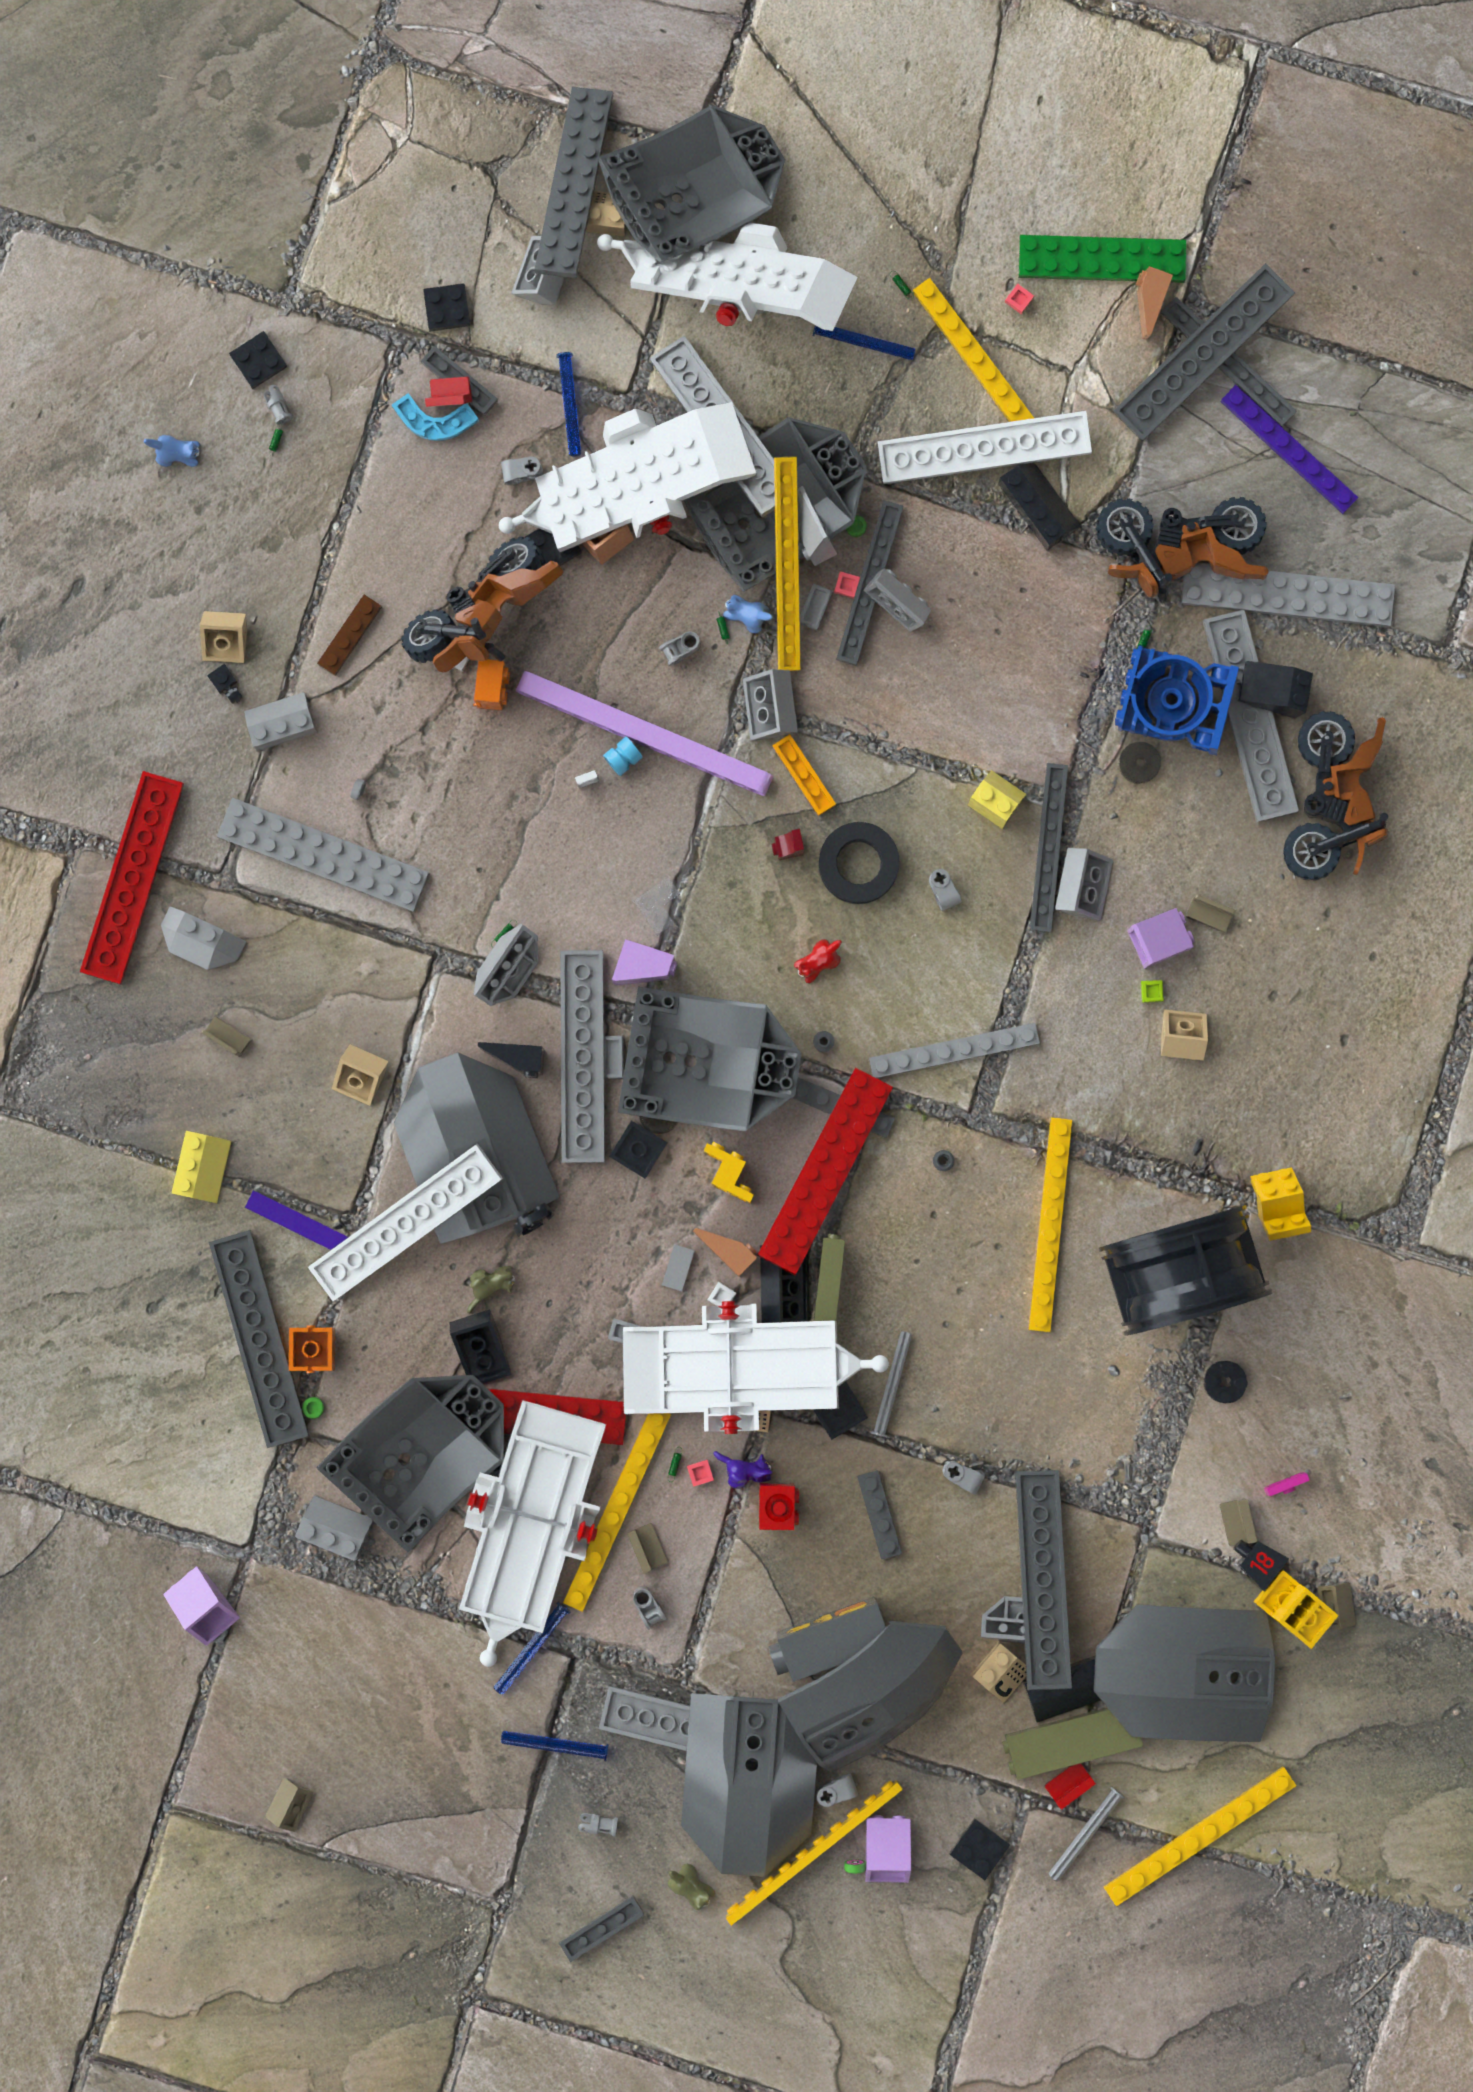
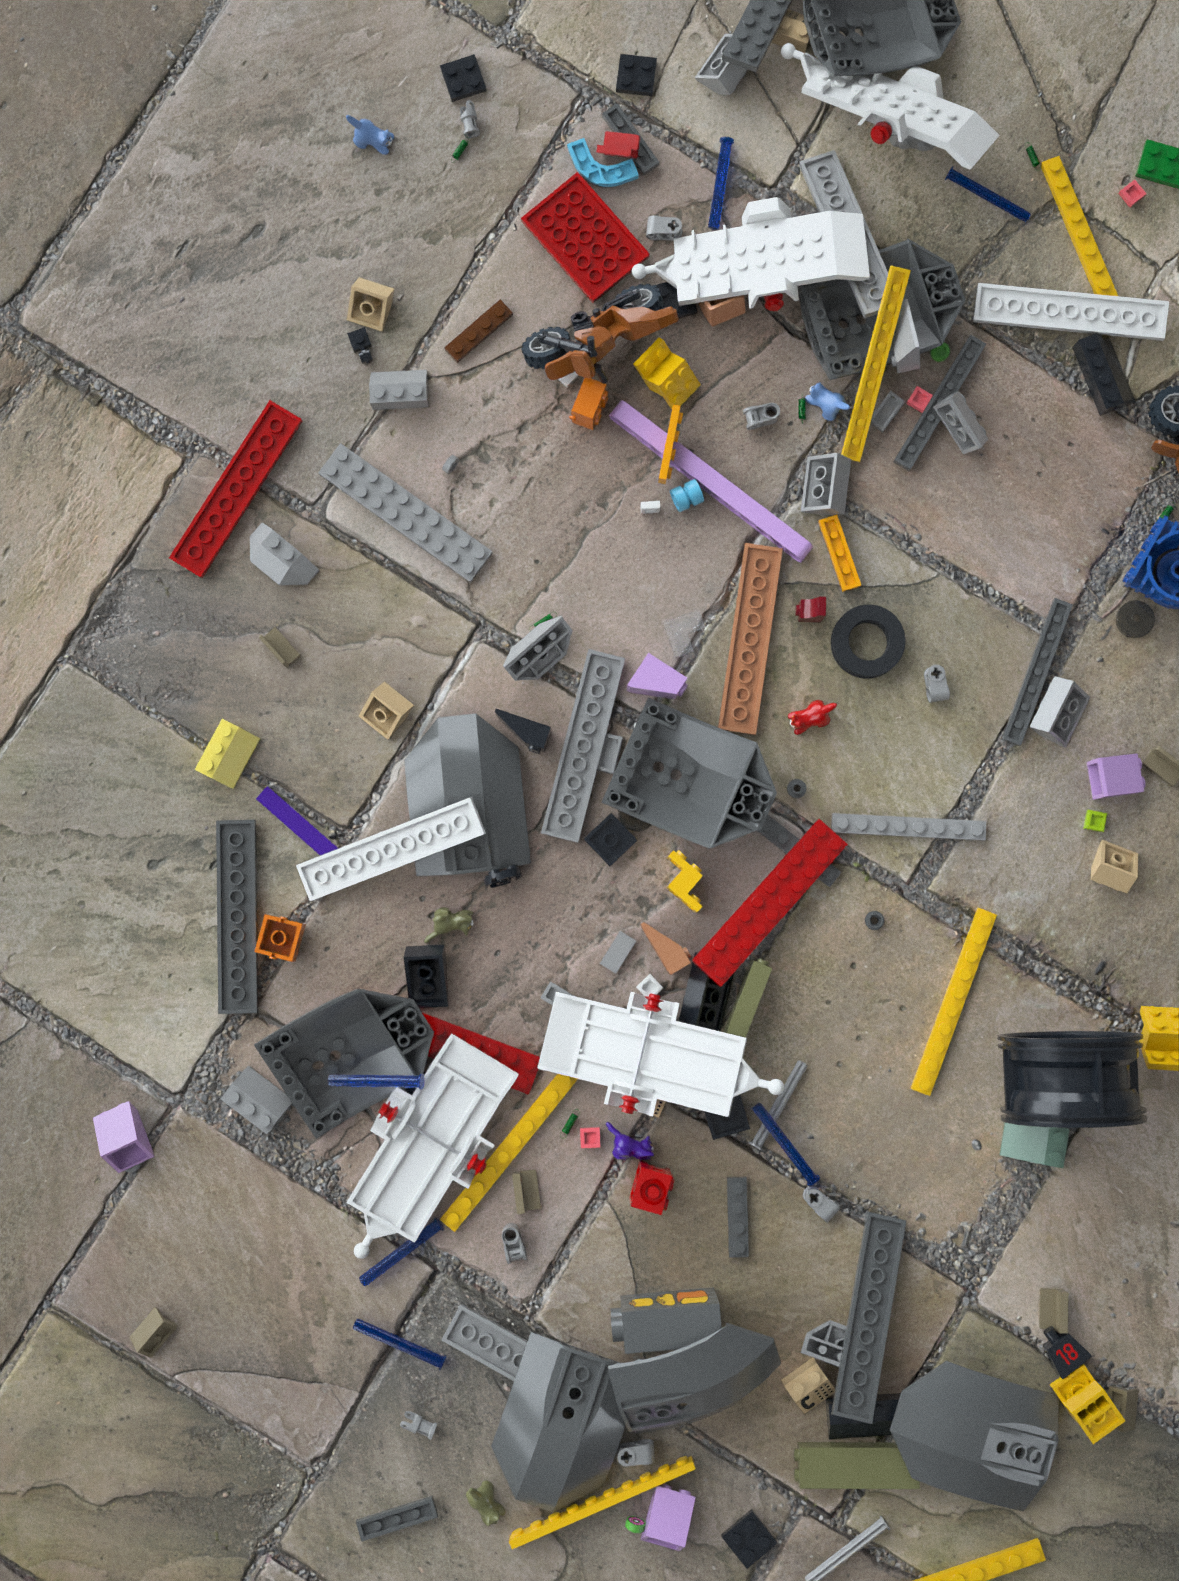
camera: 15 degrees right, 0 degrees up
bright green tile [302,1397,325,1419] -> none
light yellow slope [968,771,1026,829] -> none
red panel [1044,1763,1096,1810] -> none
black plate [1204,1361,1248,1404] -> none
dark pink plate [1264,1472,1310,1496] -> none
none -> clear blue axle [328,1074,425,1090]
none -> red plate [521,172,650,303]
none -> yellow bracket [633,337,701,409]
none -> light orange plate [658,404,683,484]
none -> nougat plate [718,543,783,735]
none -> clear blue axle [752,1103,820,1187]
none -> sand green slope [999,1123,1069,1168]

